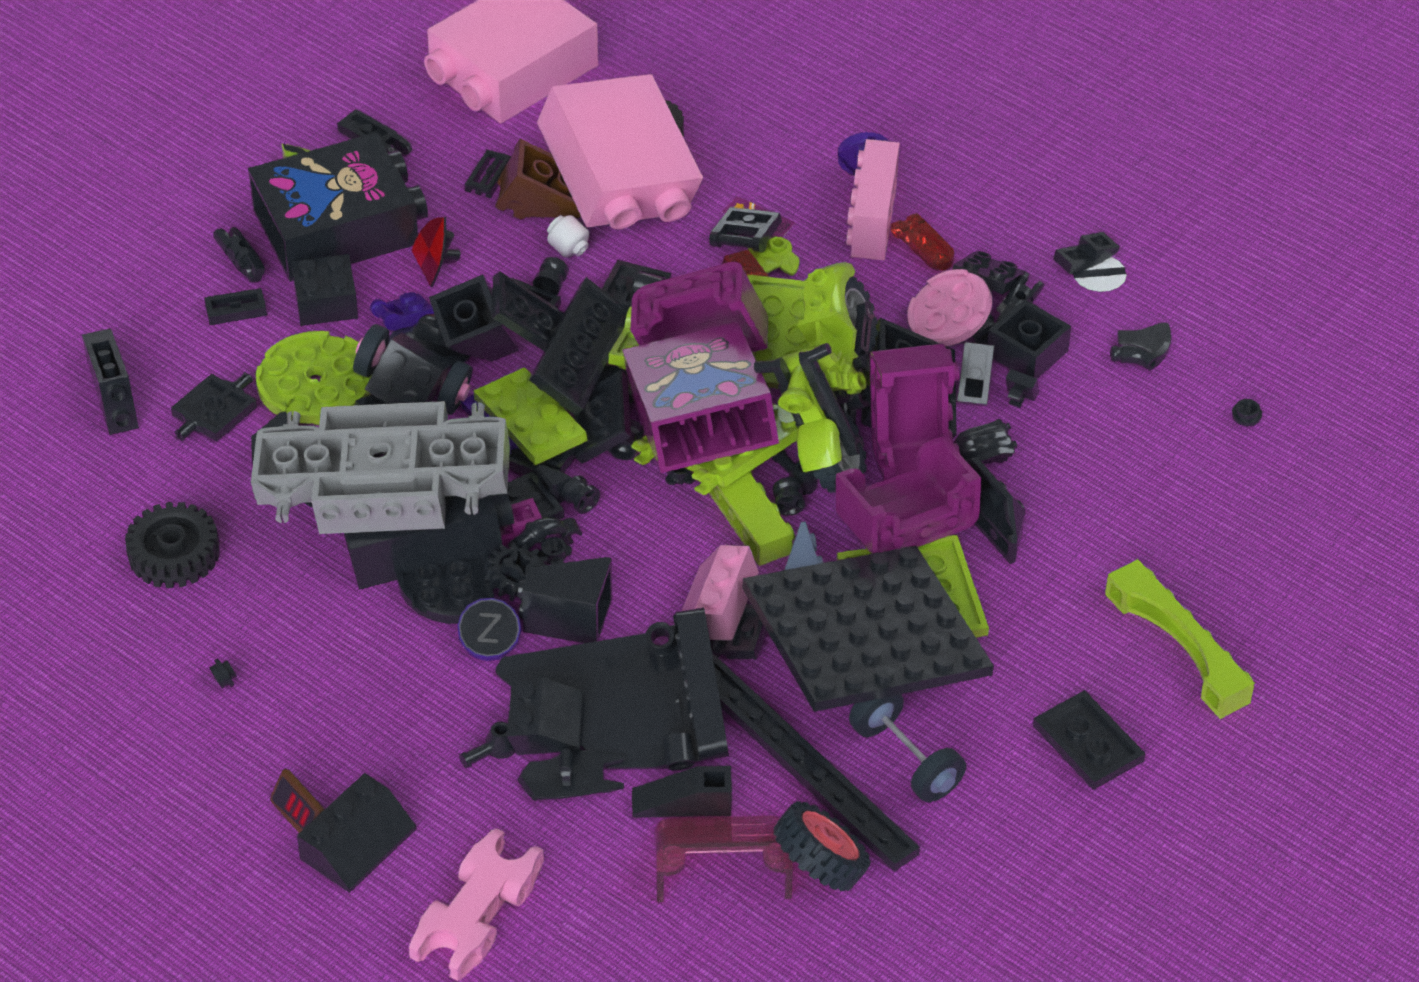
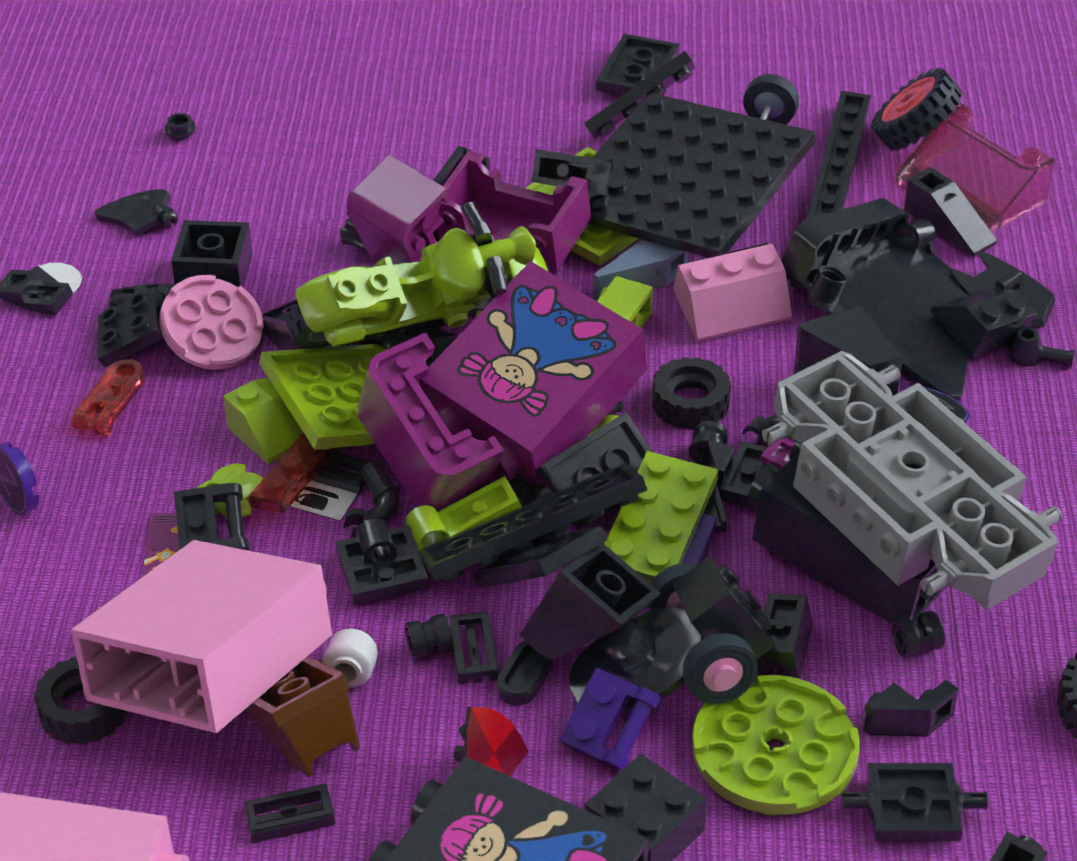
camera: 125 degrees left, 5 degrees down
bright pink brick [846,139,900,261] -> none
slope [957,342,994,405] -> none
black tile [1005,369,1039,408] -> none
lime arch [1105,559,1255,719] -> none
none -> black brick [531,149,611,195]
none -> black plate [584,51,696,139]
none -> black tyre [652,357,731,430]

